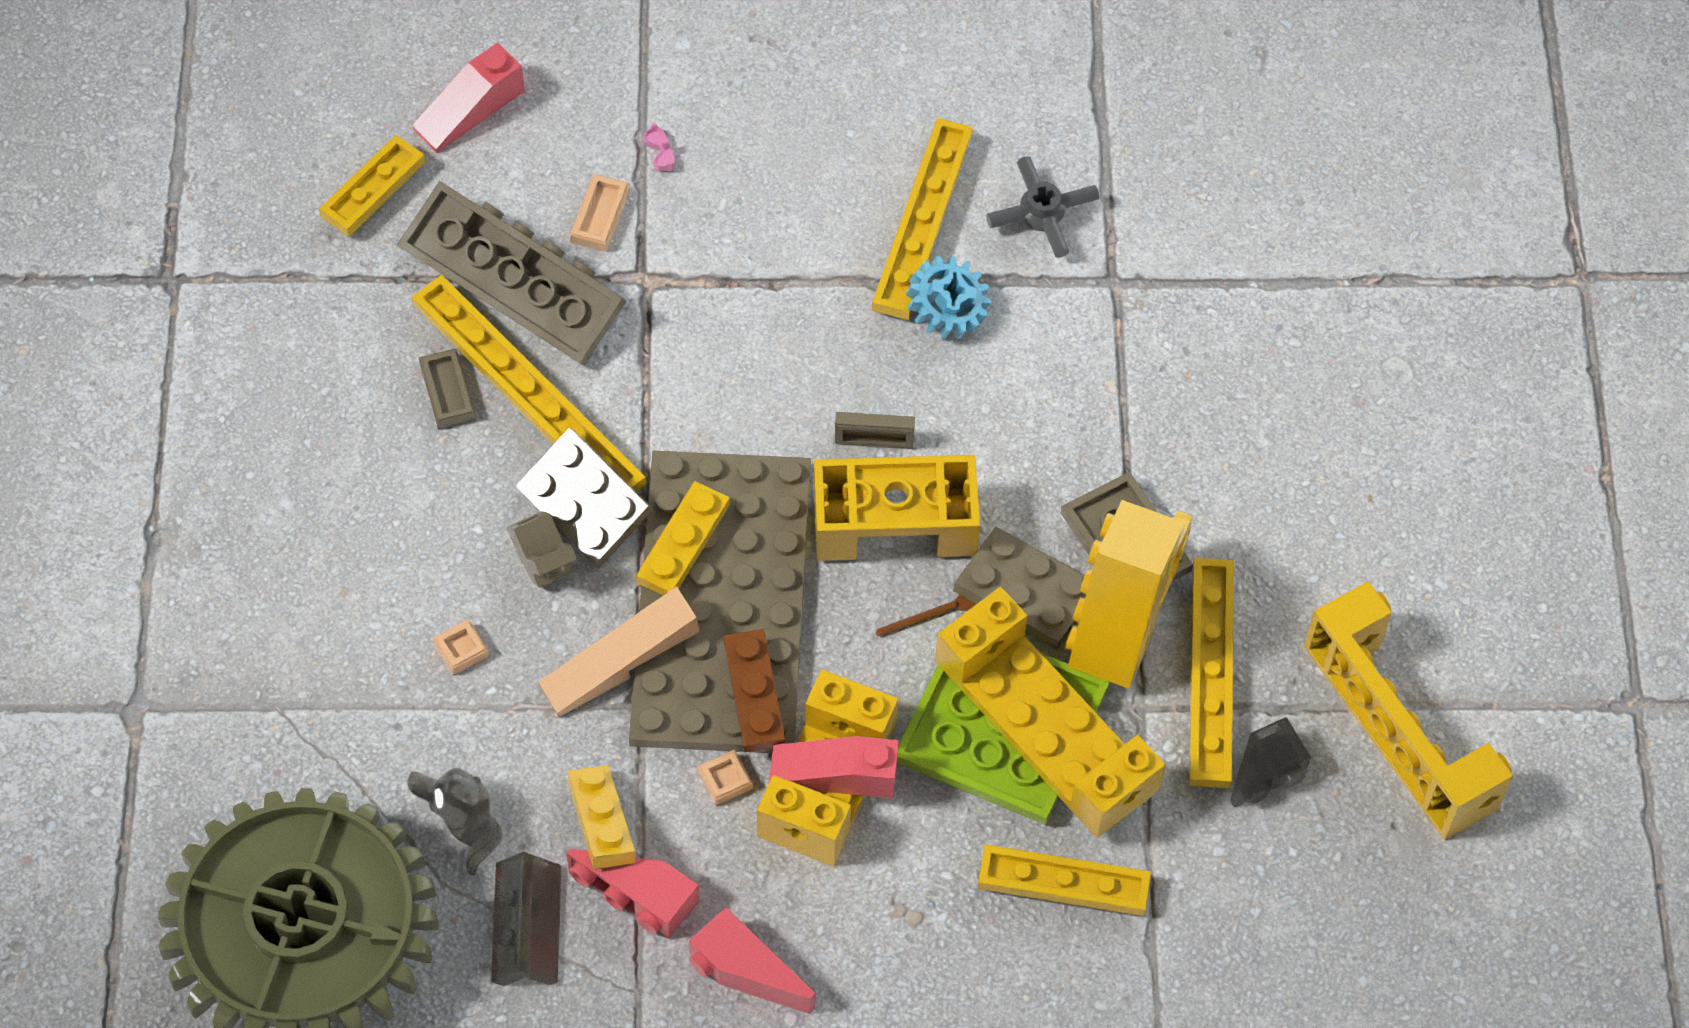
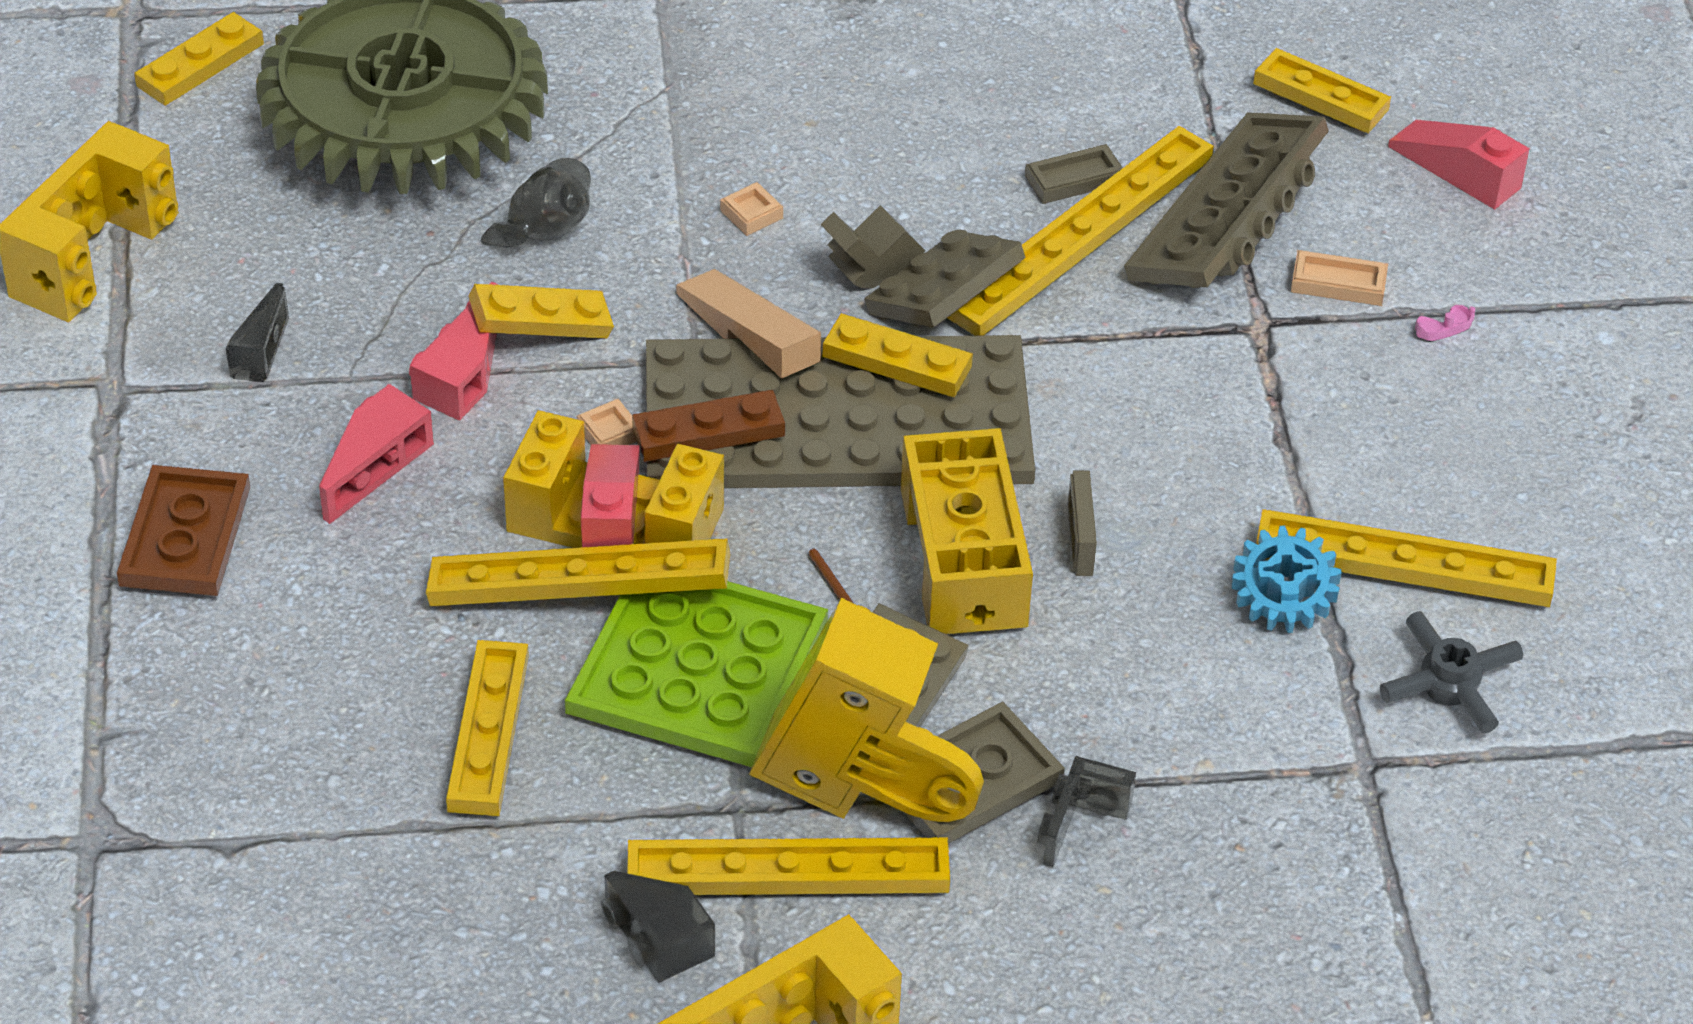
camera: 85 degrees right, 15 degrees down
clear smoke panel [491,852,561,986] -> none
yellow plate [935,586,1166,839] -> none
none -> yellow plate [426,538,731,606]
none -> clear smoke bracket [1037,756,1136,867]

